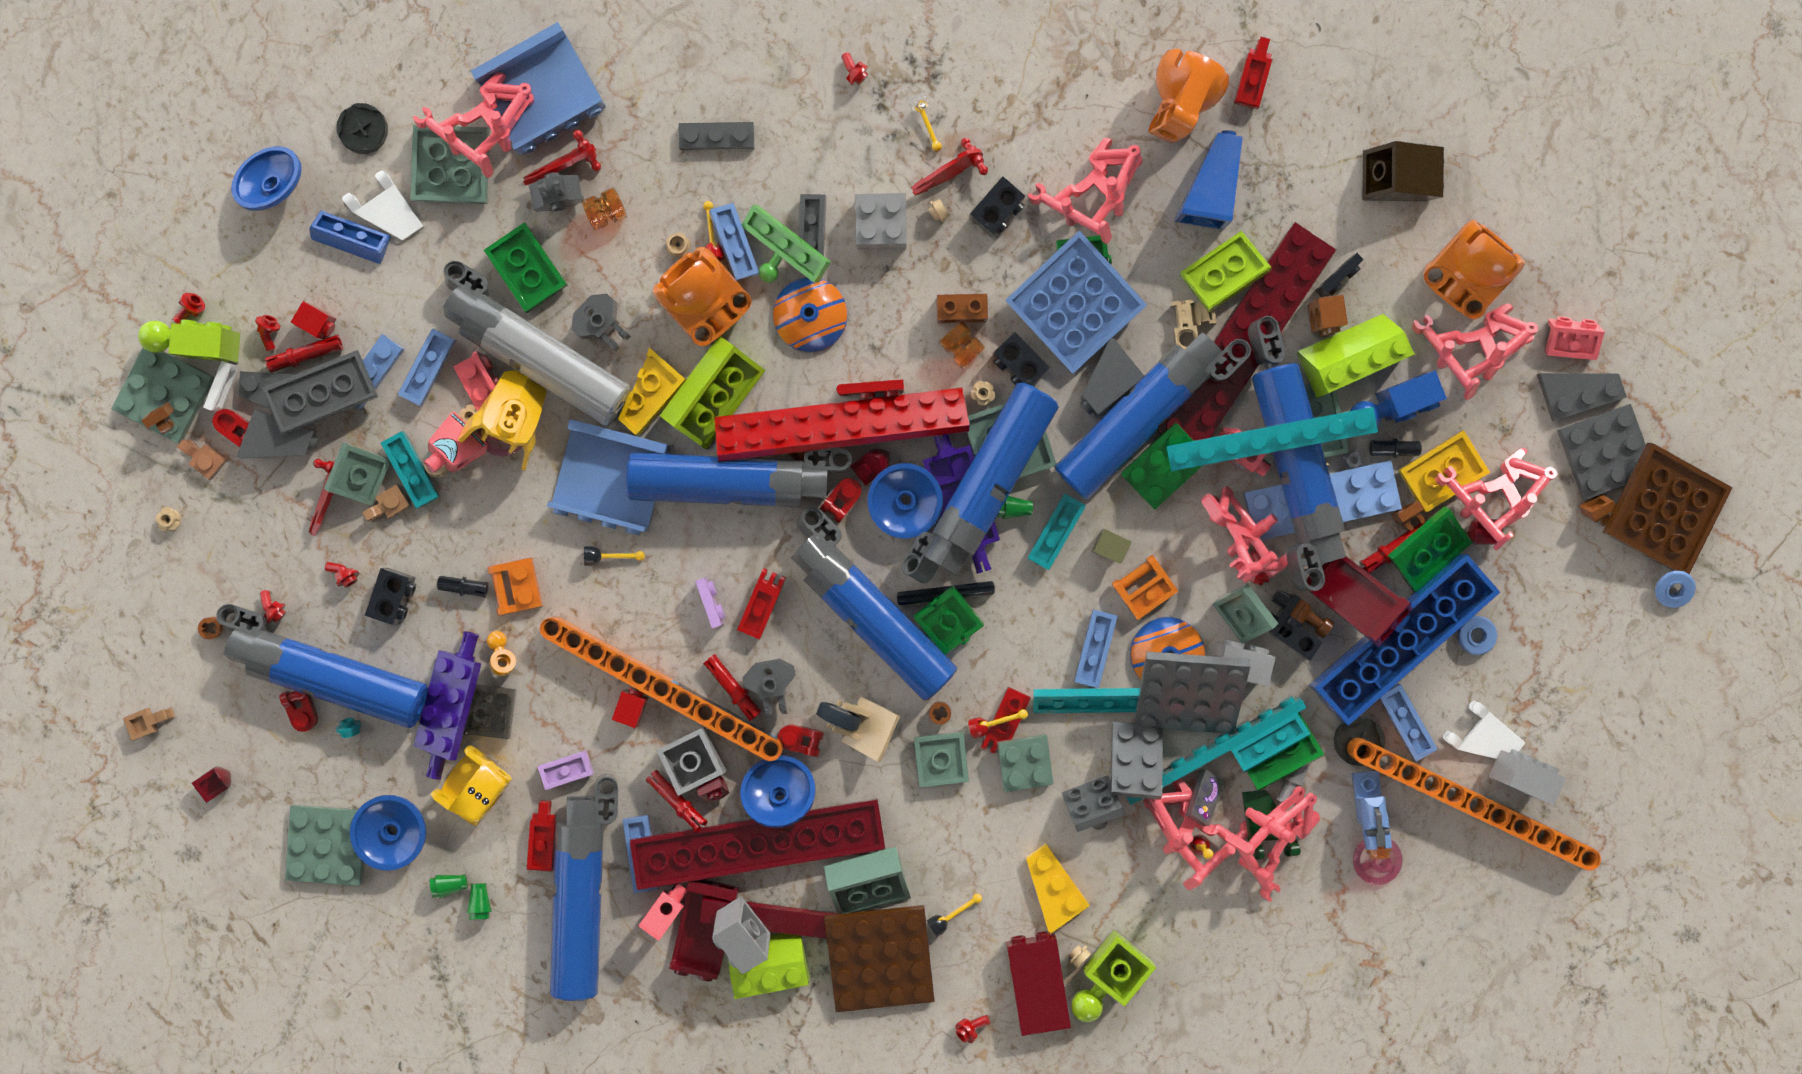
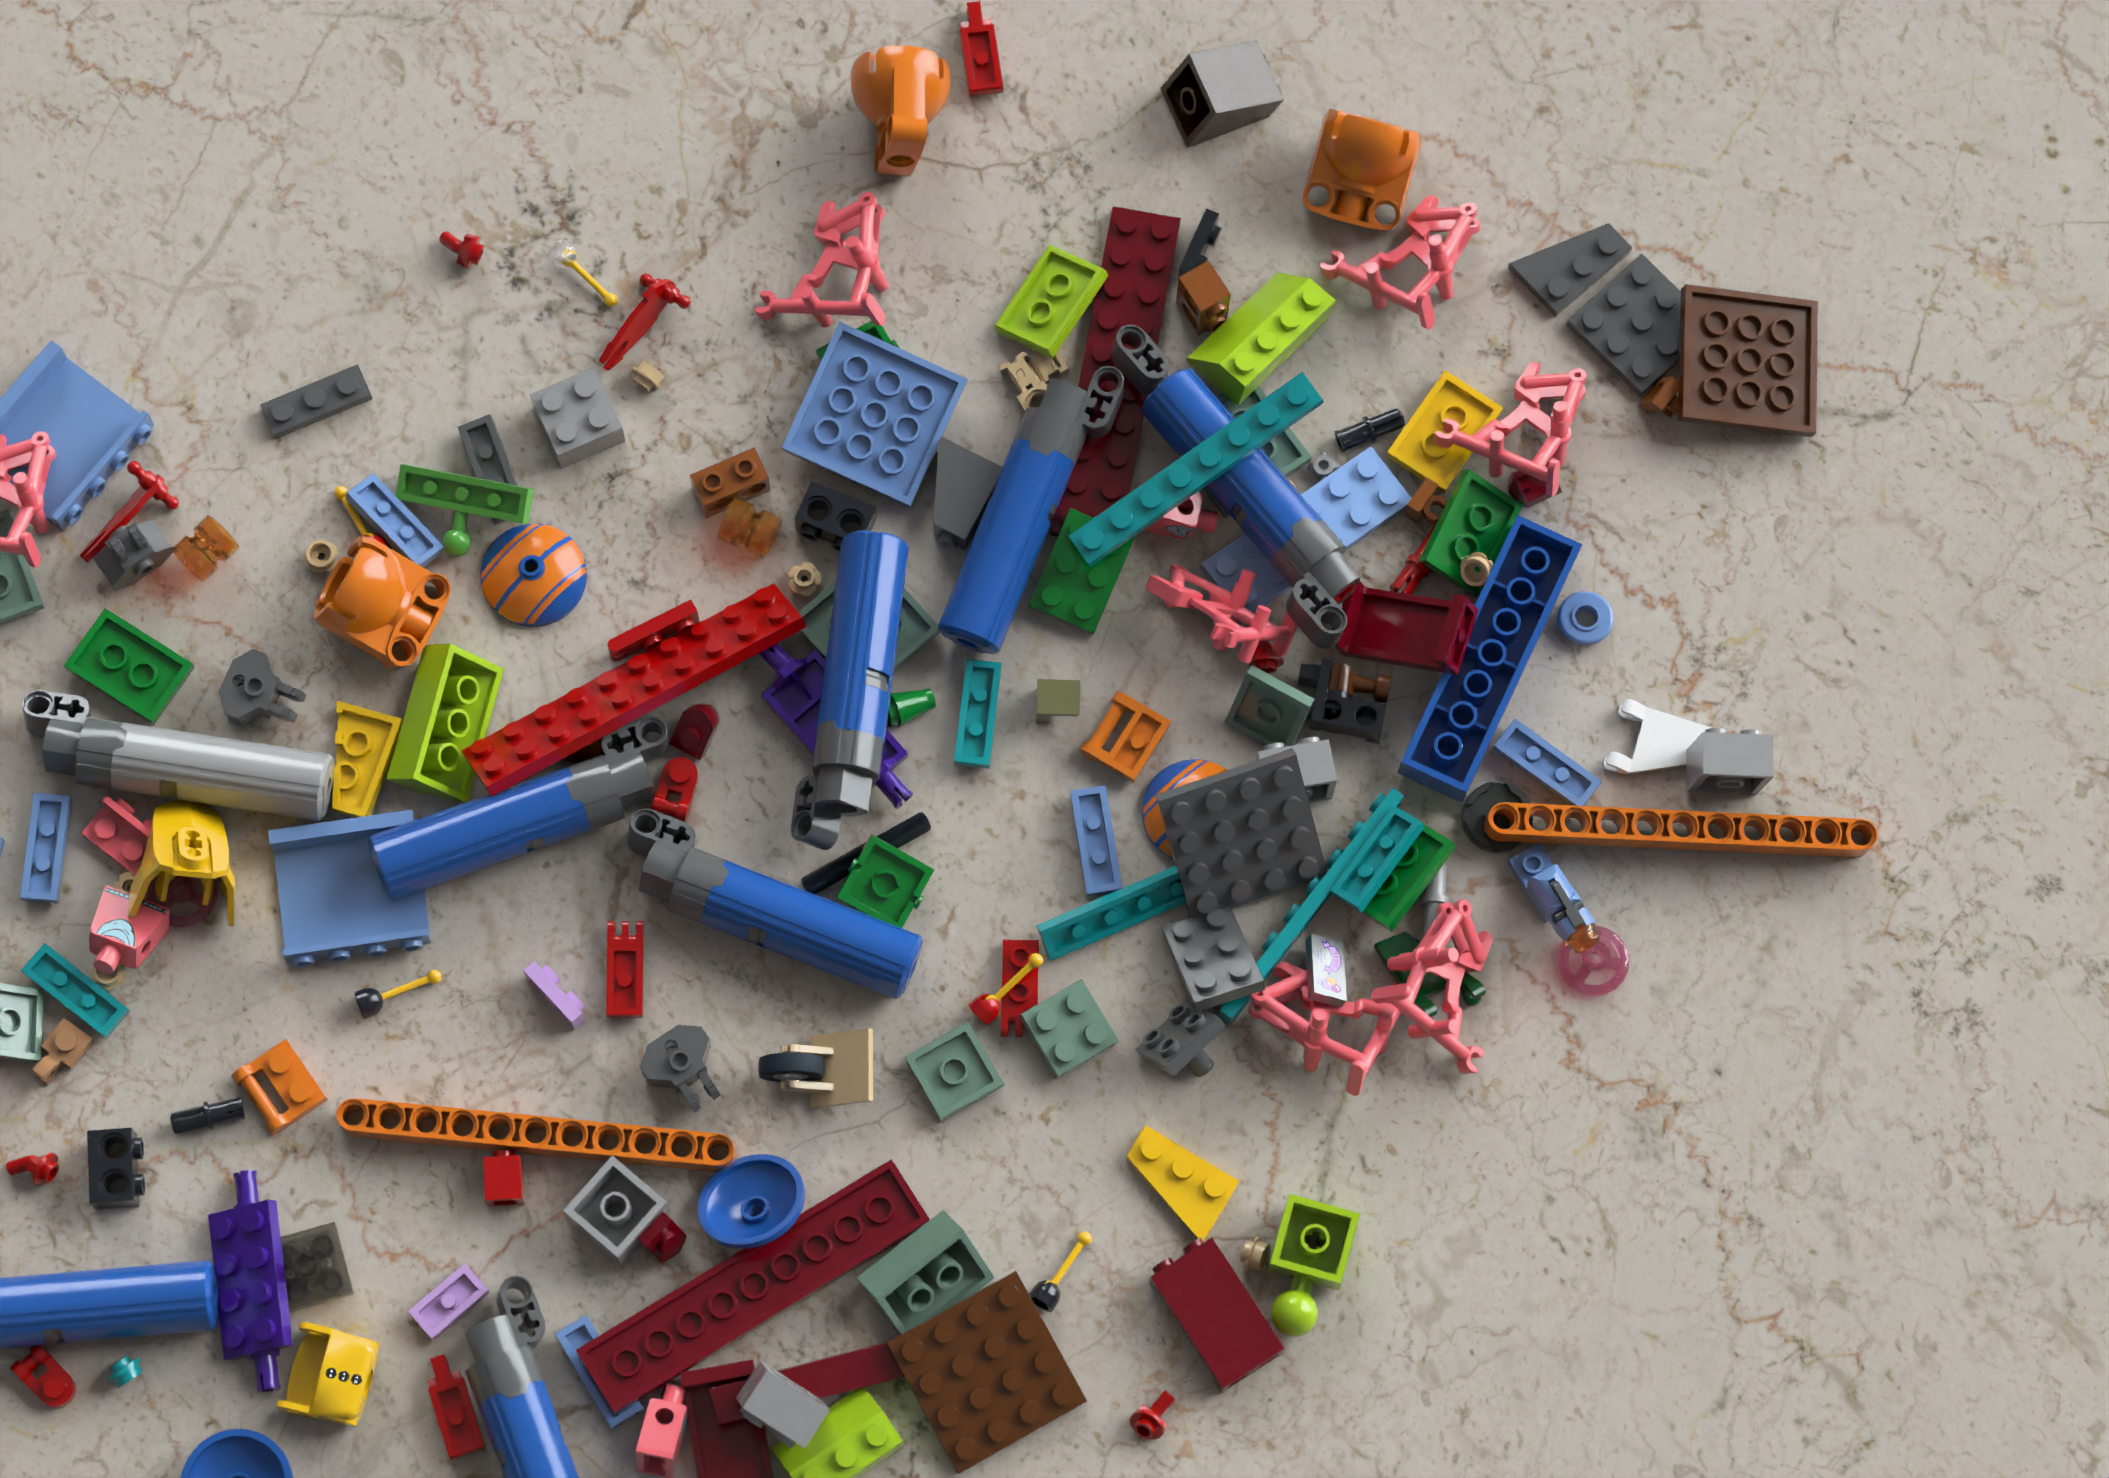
camera: 25 degrees left, 15 degrees down
light orange plate [487,631,516,676] -> none
red pin [646,770,708,833] -> none
red pin [703,654,762,722] -> none
red plate [778,724,824,757] -> none
blue dish [867,463,943,539] -> none
dark orange bush [929,701,951,725] -> none
black brick [969,176,1025,237] -> none
blue slope [1174,130,1243,230] -> none
red hinge [1189,834,1213,859] -> none
blue brick [1350,370,1447,427] -> none
coral bracket [1545,317,1605,360] -> none
medium blue piece [1655,571,1696,608] -> none
none -> tan plate [1460,552,1494,586]

